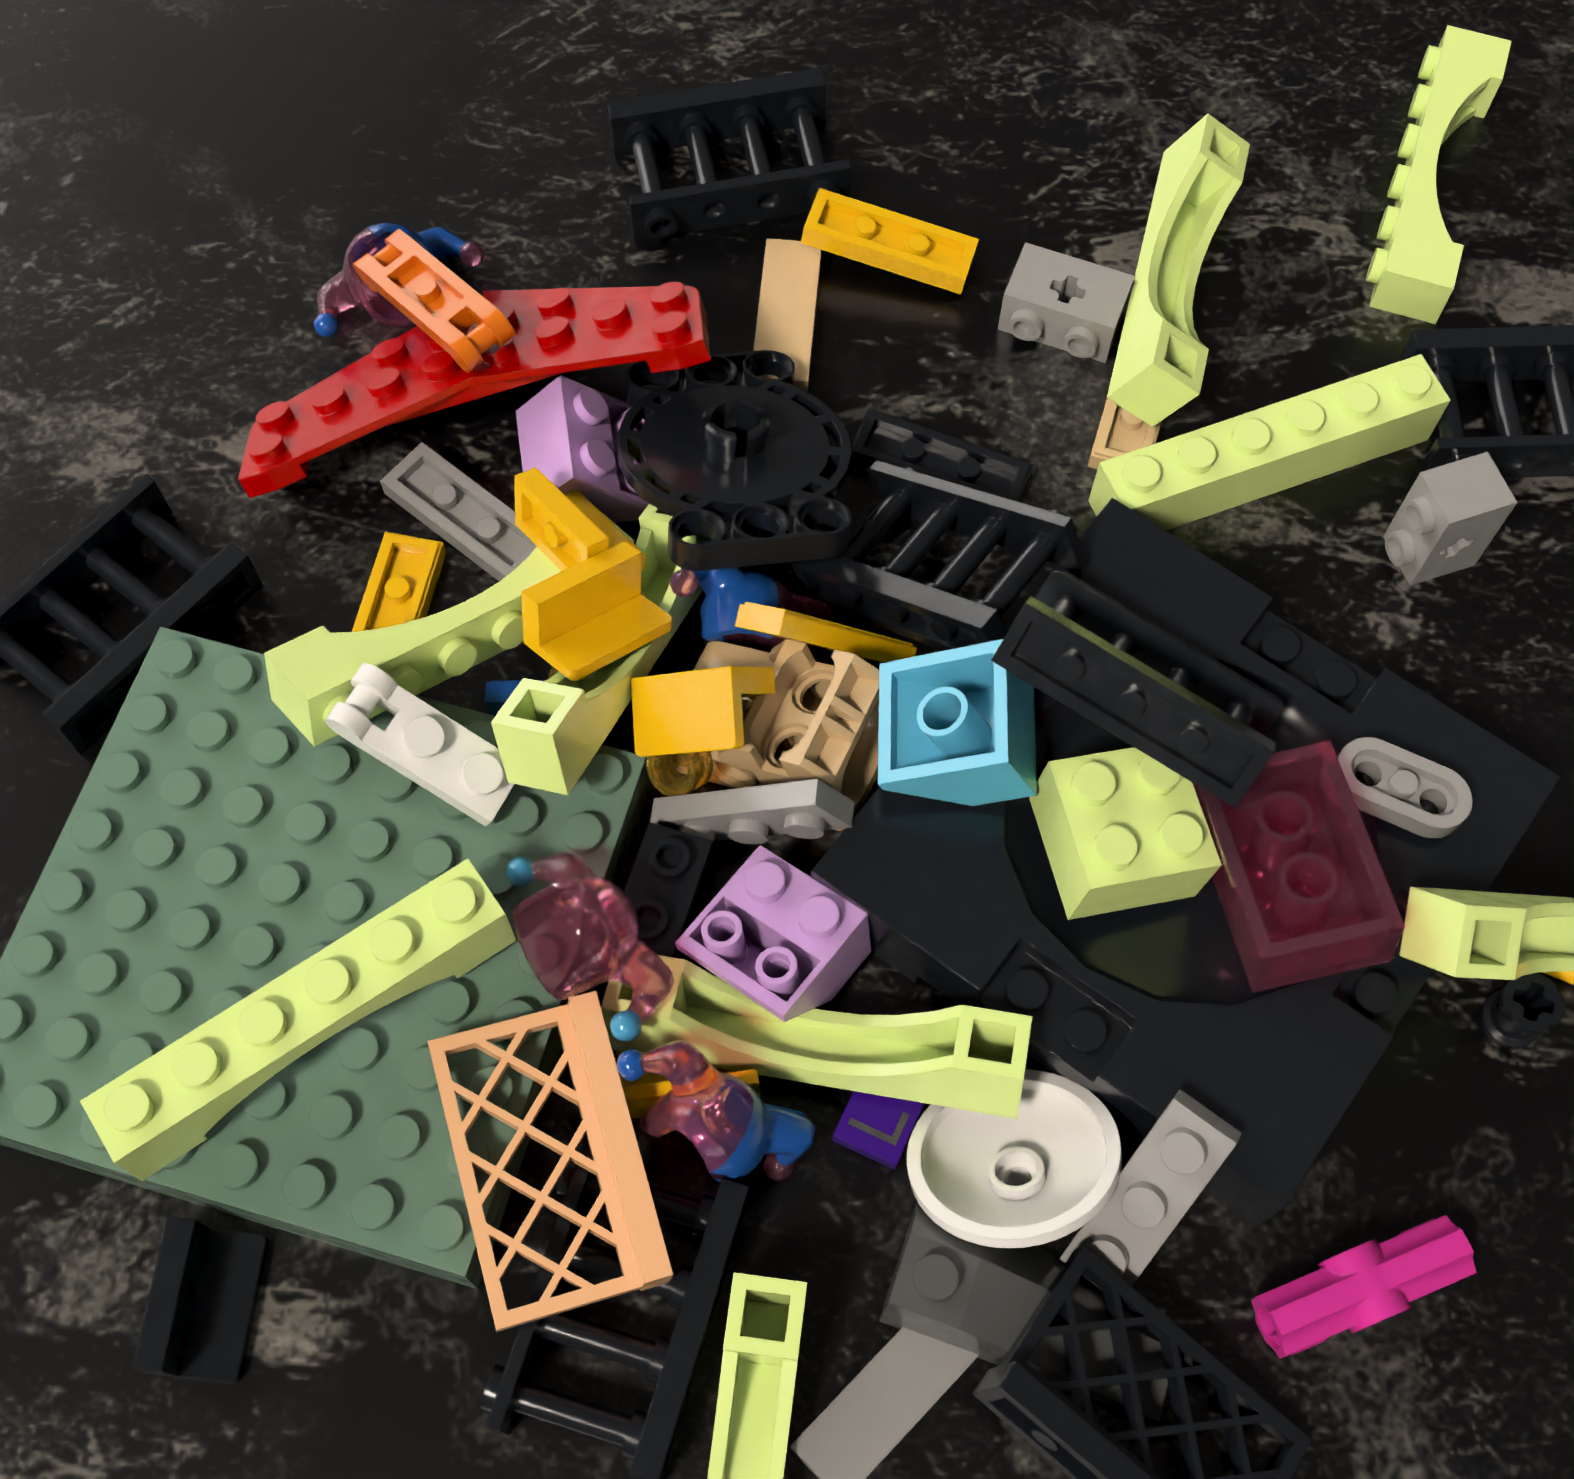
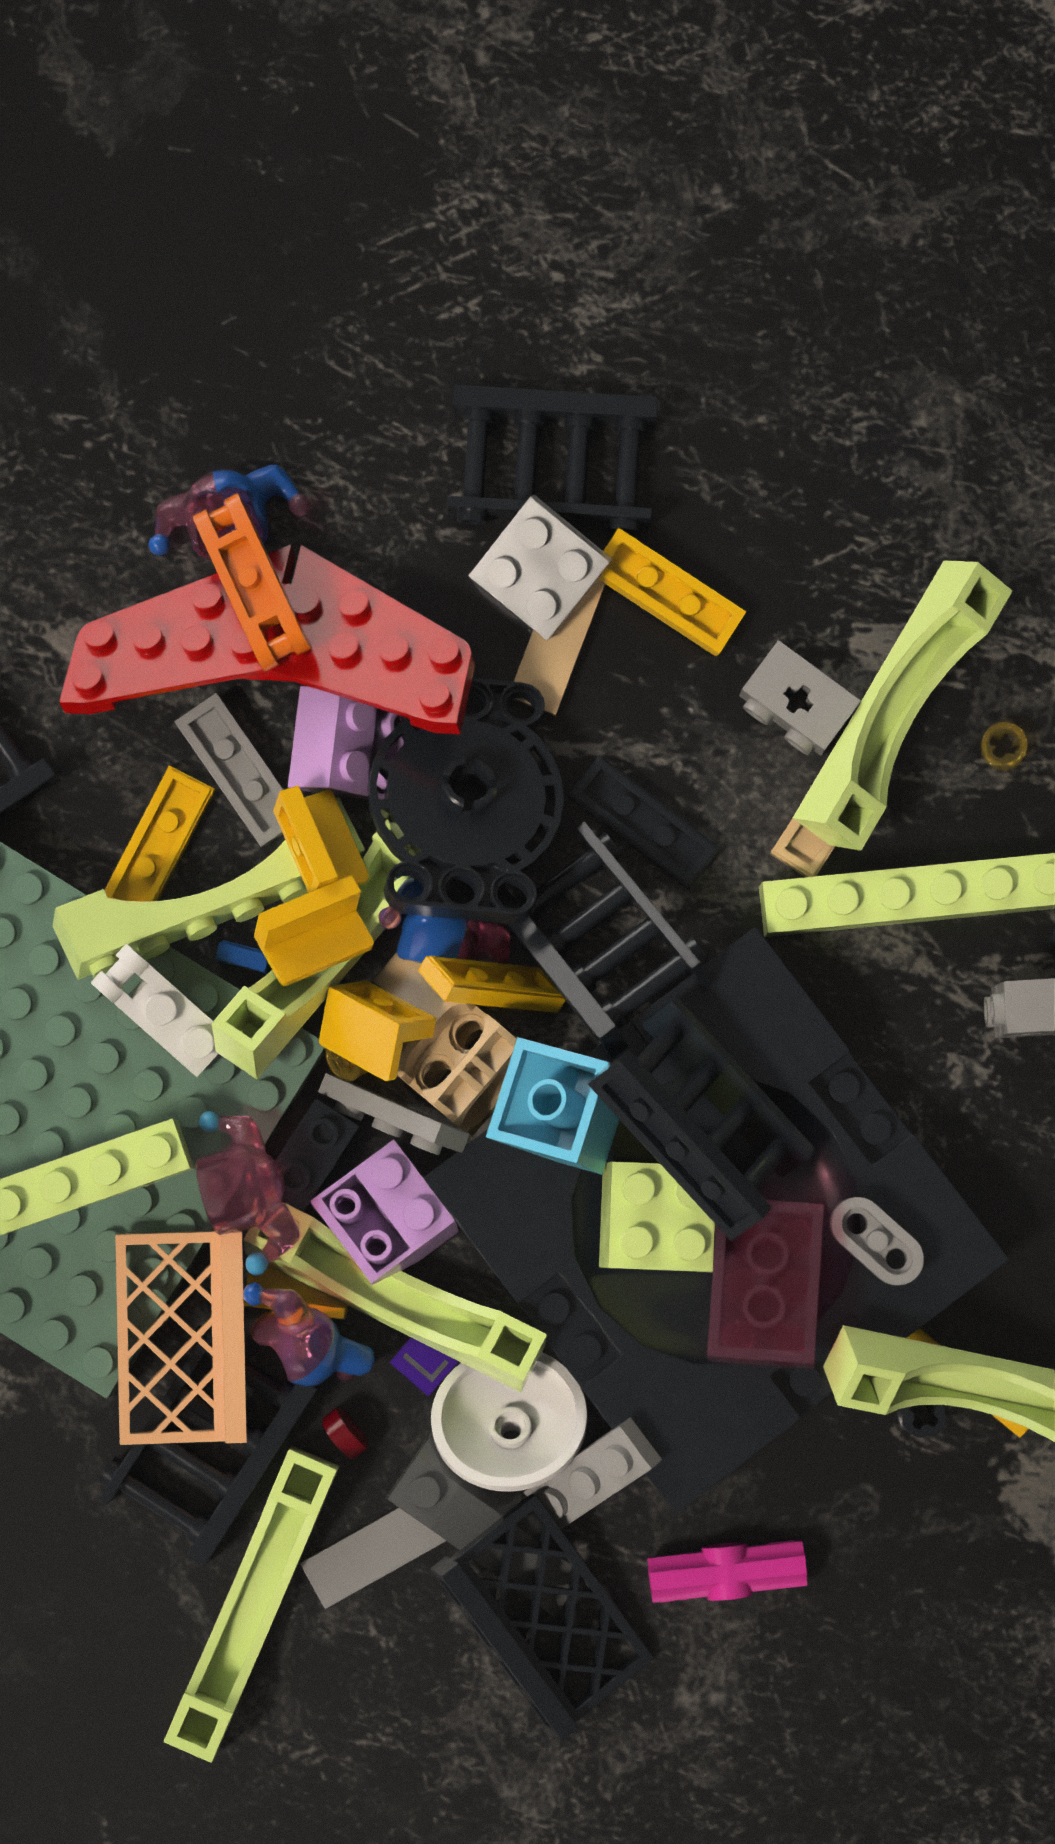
camera: 15 degrees right, 20 degrees up
none -> dark red tile [322,1406,369,1459]
none -> plate [468,495,613,640]
none -> clear yellow bush [981,722,1027,771]

